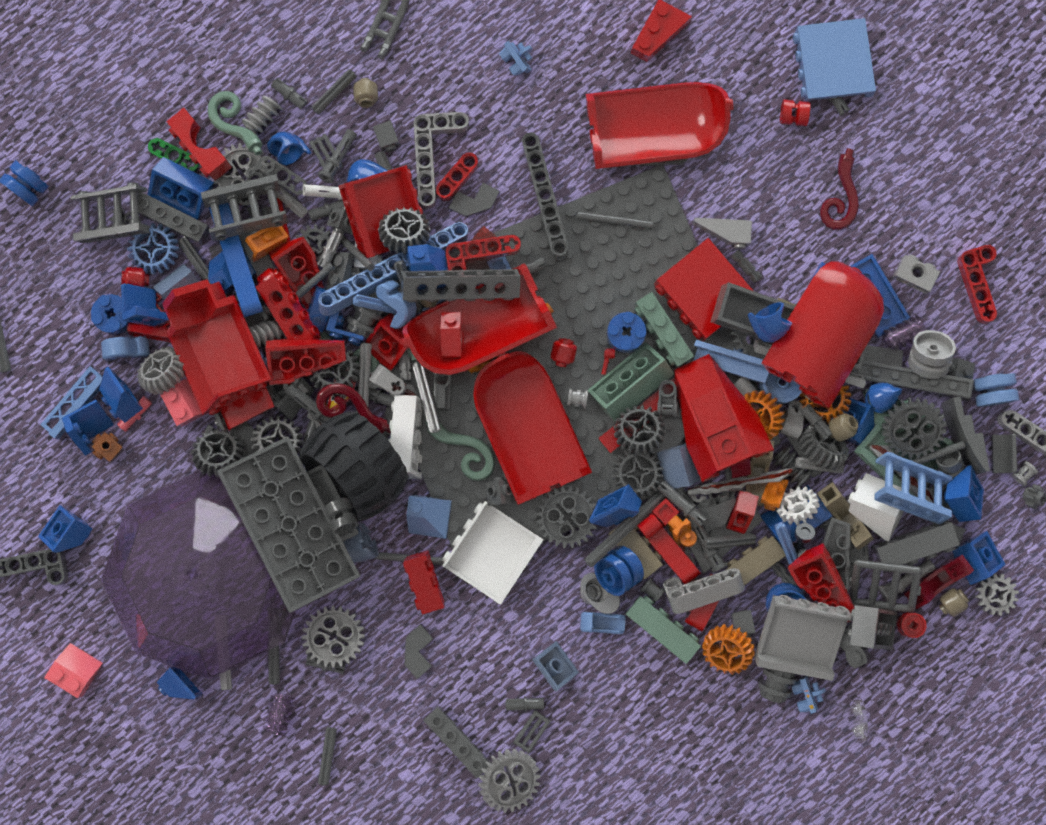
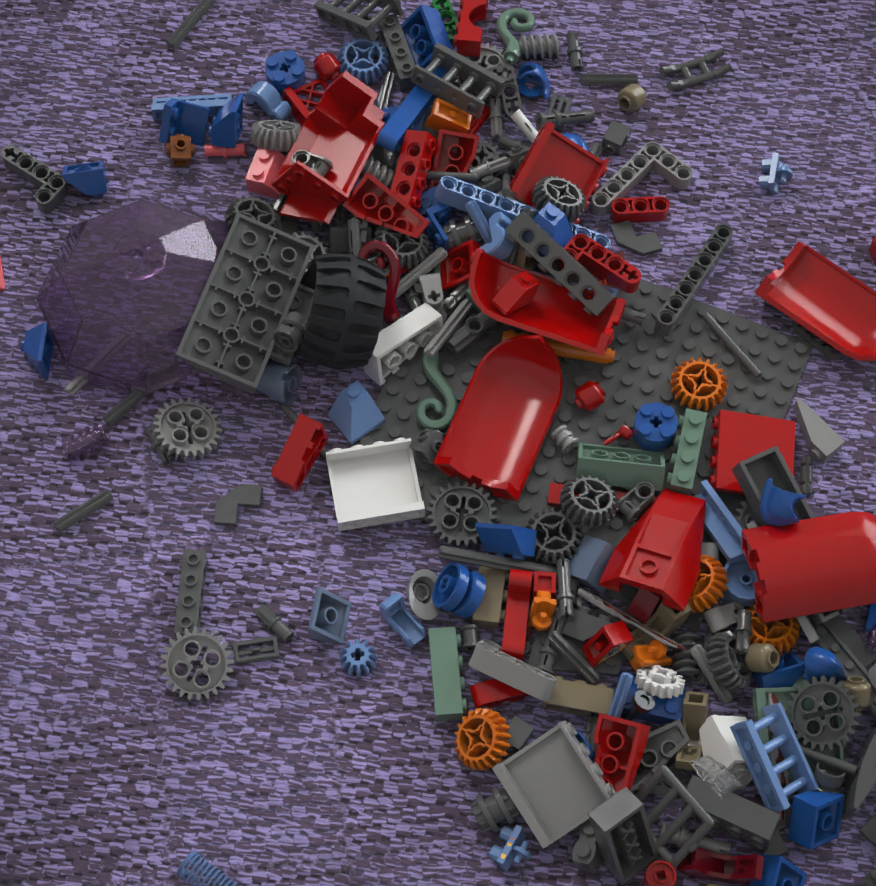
camera: 45 degrees right, 20 degrees down
blue bracket [121,283,168,327] -> none
none -> dark grey piece [292,150,333,177]
none -> medium blue gear [339,638,377,678]
none -> orange gear [670,357,728,412]
none -> clear slope [690,756,742,795]
none -> dark tan head [843,676,871,712]

